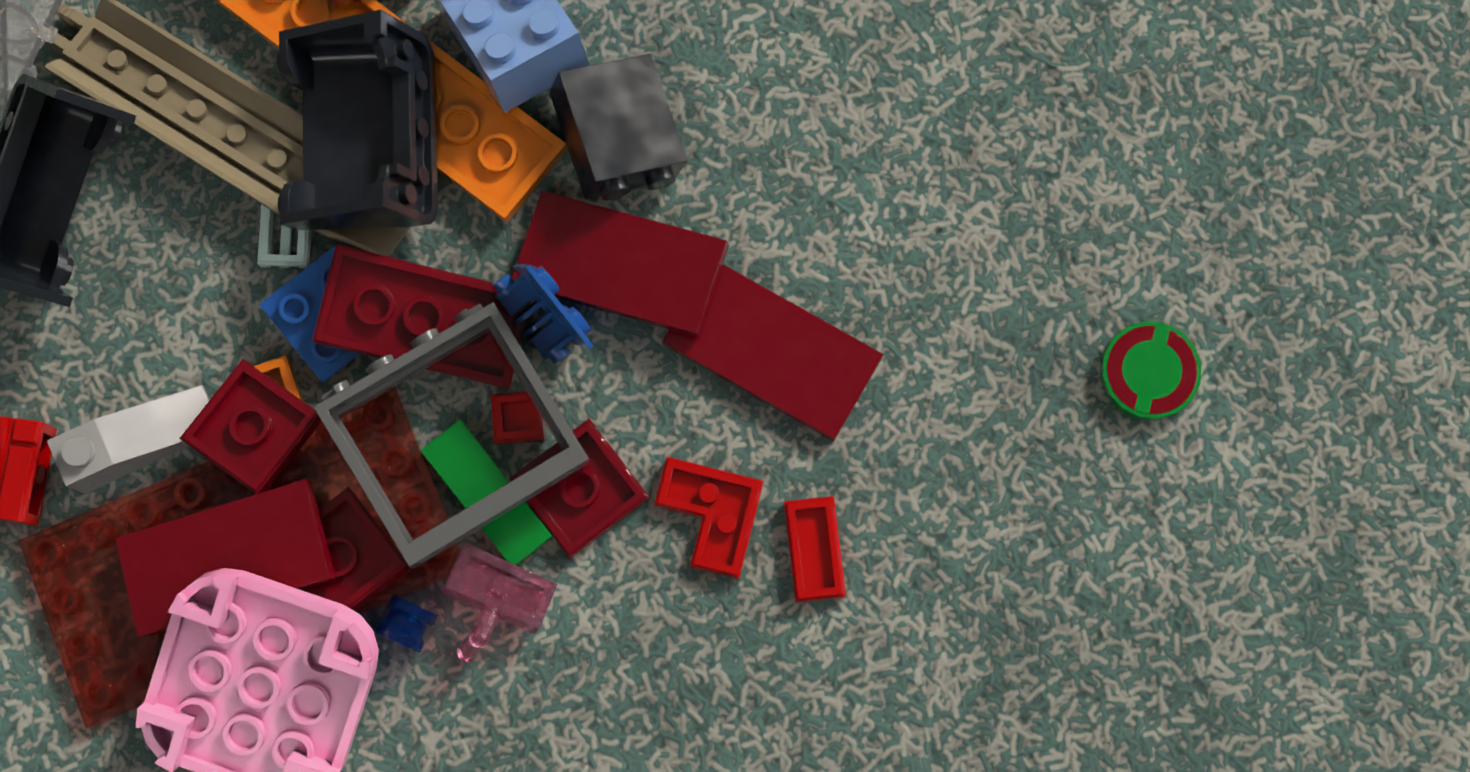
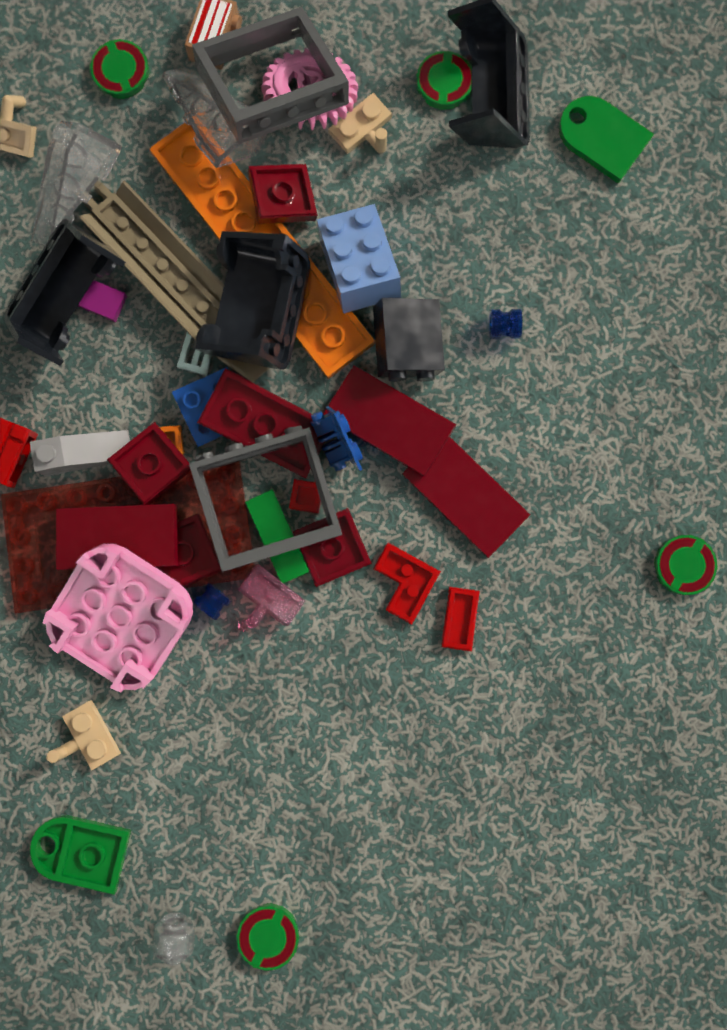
camera: 15 degrees right, 5 degrees up
none -> magenta tile [77,280,128,323]
none -> clear blue wheel [489,309,523,339]

